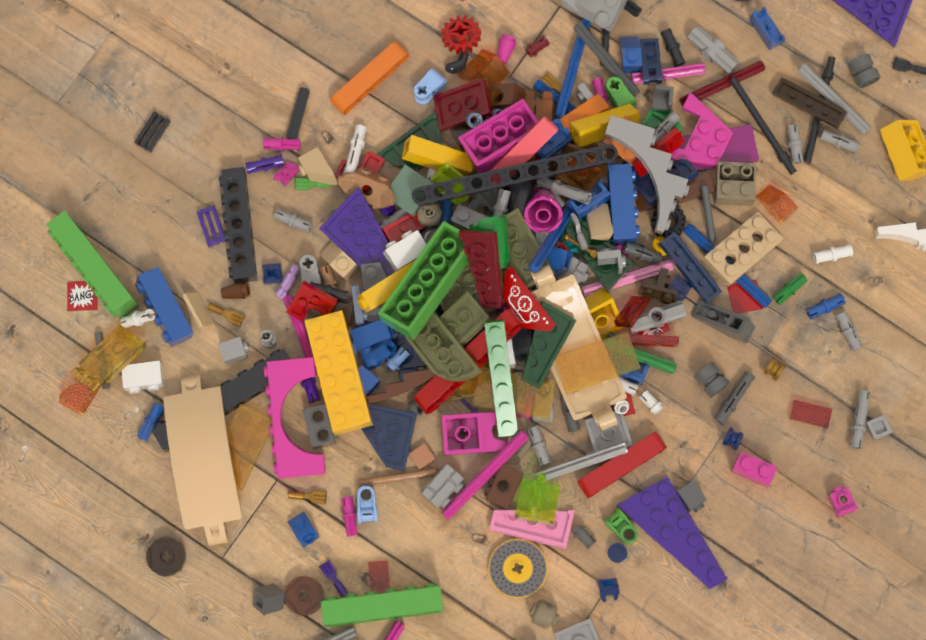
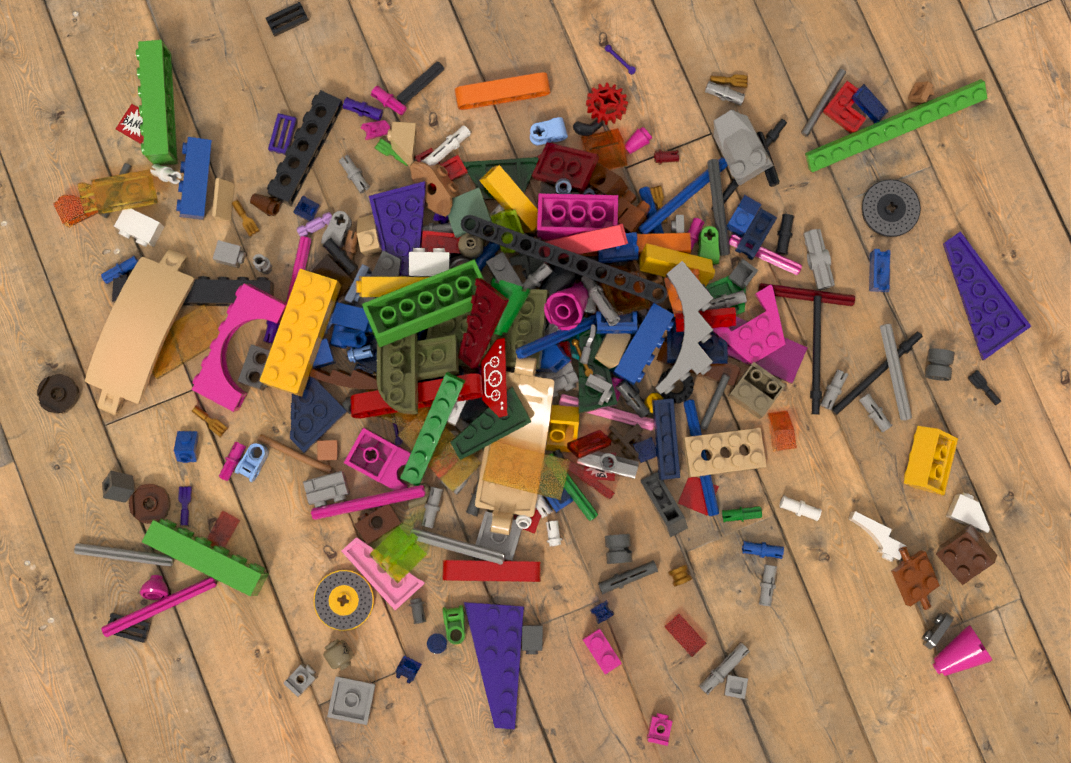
camera: 30 degrees right, 5 degrees up
red plate [286,281,338,322] -> none
dark brown plate [772,77,848,129] -> none

